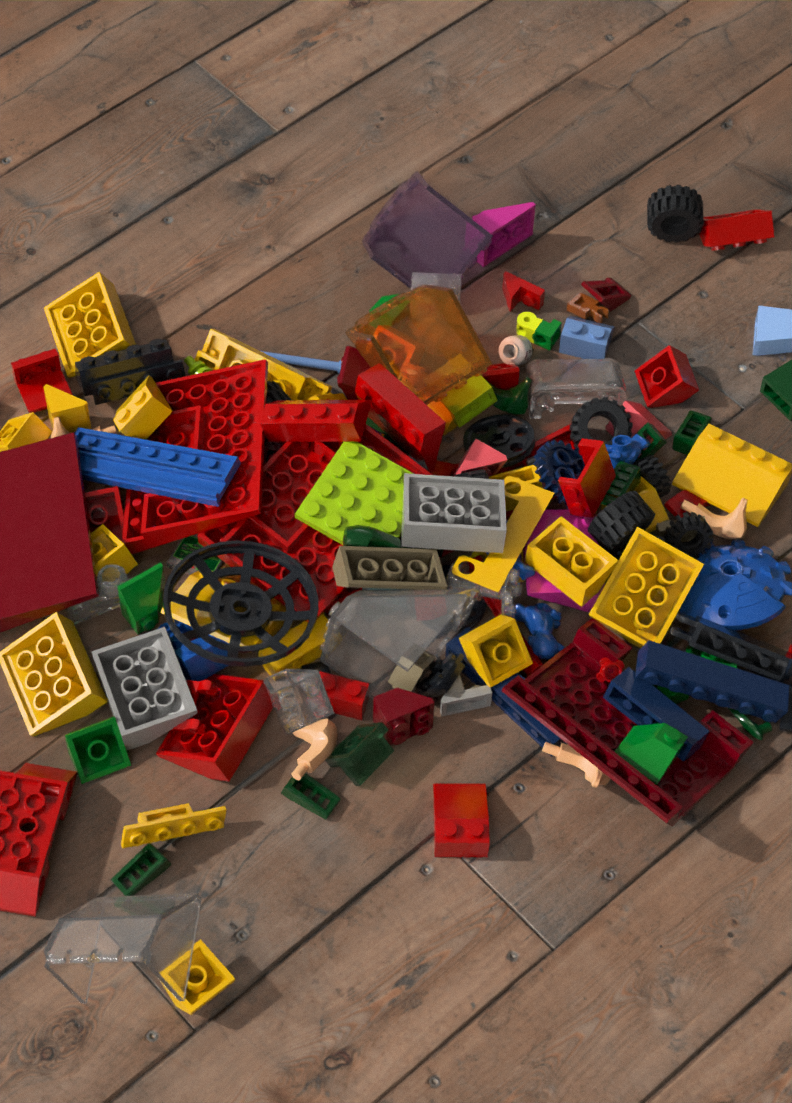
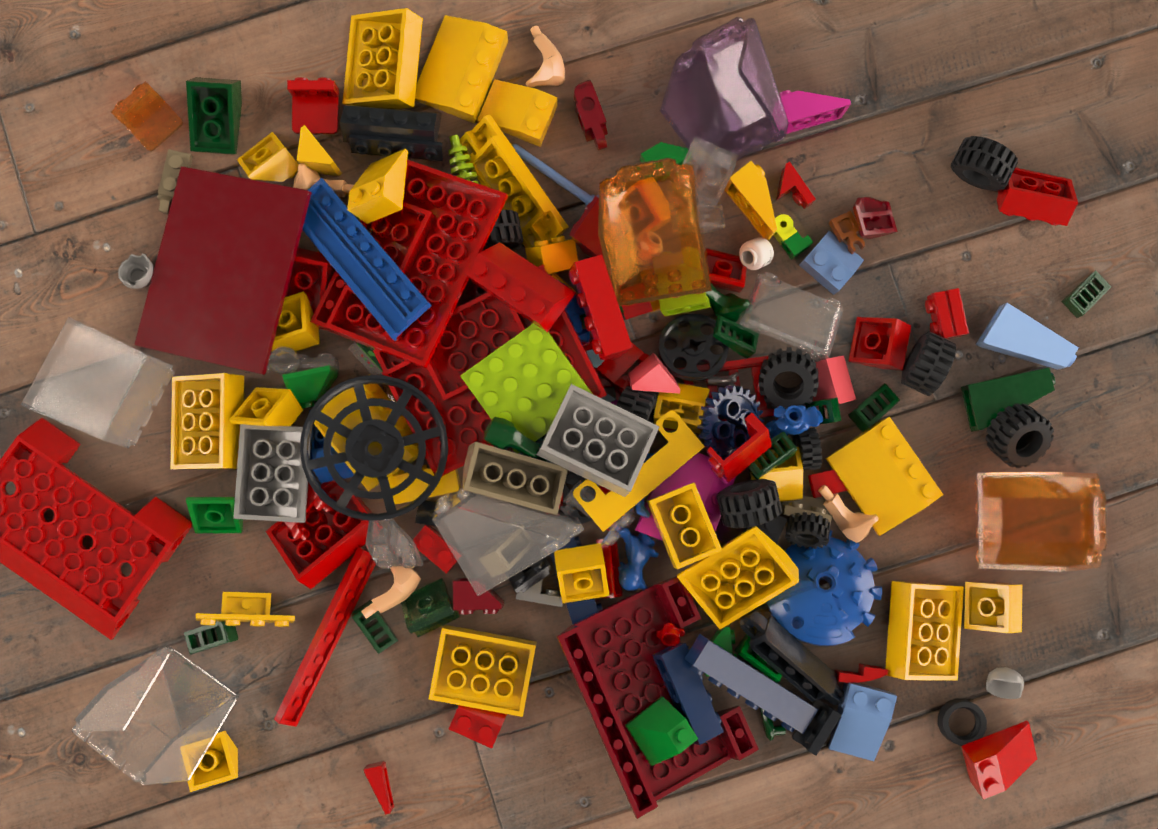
camera: 20 degrees right, 30 degrees up
none -> yellow slope [229,387,303,426]
none -> red plate [274,547,380,727]
none -> red slope [363,761,395,815]
none -> yellow slope [415,15,508,124]
none -> yellow slope [429,625,537,717]
none -> yellow slope [477,79,558,147]
none -> light nougat animal [526,26,565,88]
none -> dark red piece [574,79,608,151]
none -> dark green slope [713,315,759,359]
none -> yellow slope [724,161,777,241]
none -> black tyre [901,331,956,396]
none -> red brick [925,288,969,339]

